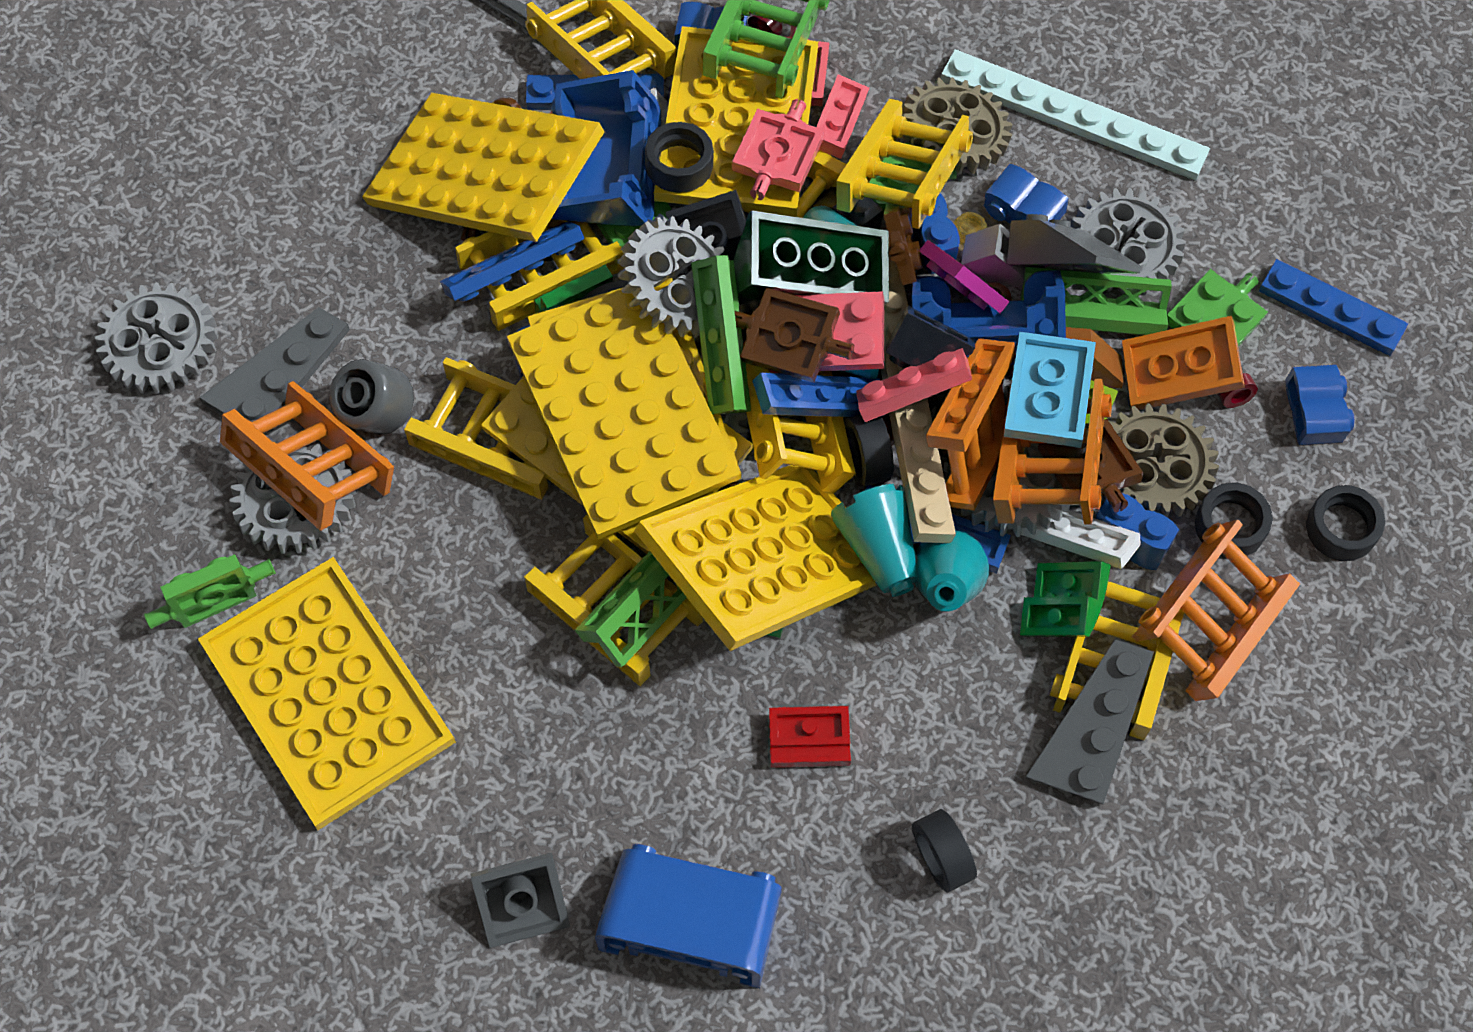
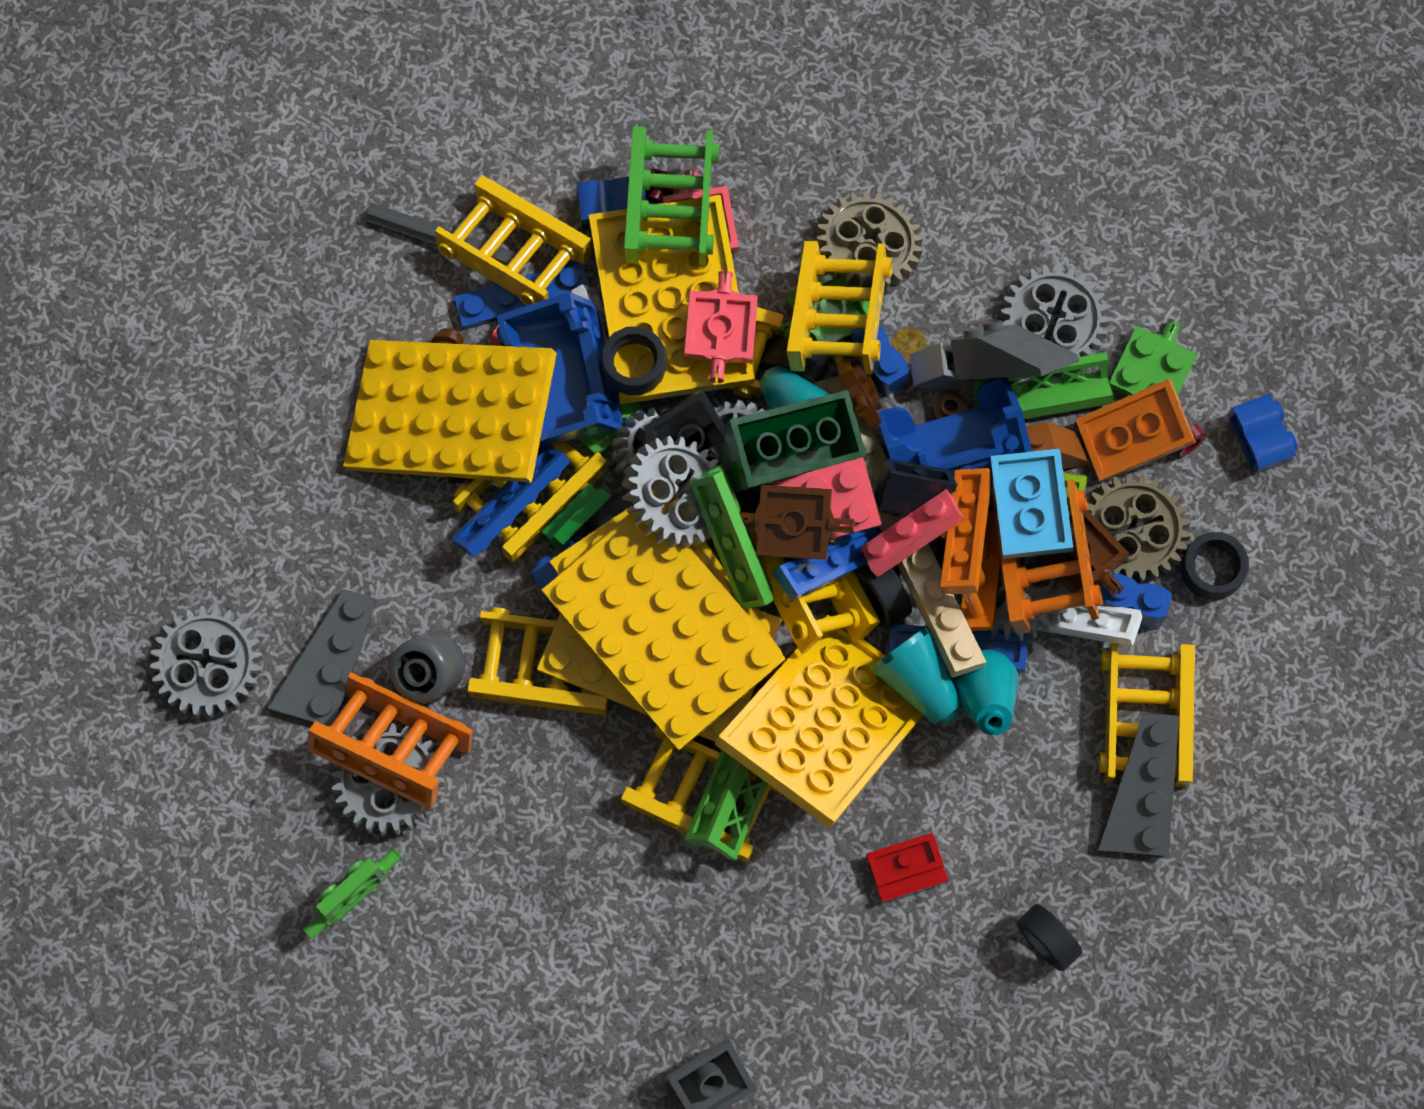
camera: 15 degrees left, 10 degrees up
yellow plate [198,557,456,830] -> none
blue windscreen [595,844,782,988] -> none
coral plate [816,74,869,159] -> none
dark pink plate [919,240,1009,313] -> none
light aqua plate [941,49,1210,181] -> none
blue brick [984,164,1069,223] -> none
green slope [1020,561,1110,637] -> none
orange fence [1132,519,1300,701] -> none
blue plate [1259,259,1409,357] -> none
black tyre [1306,485,1386,561] -> none

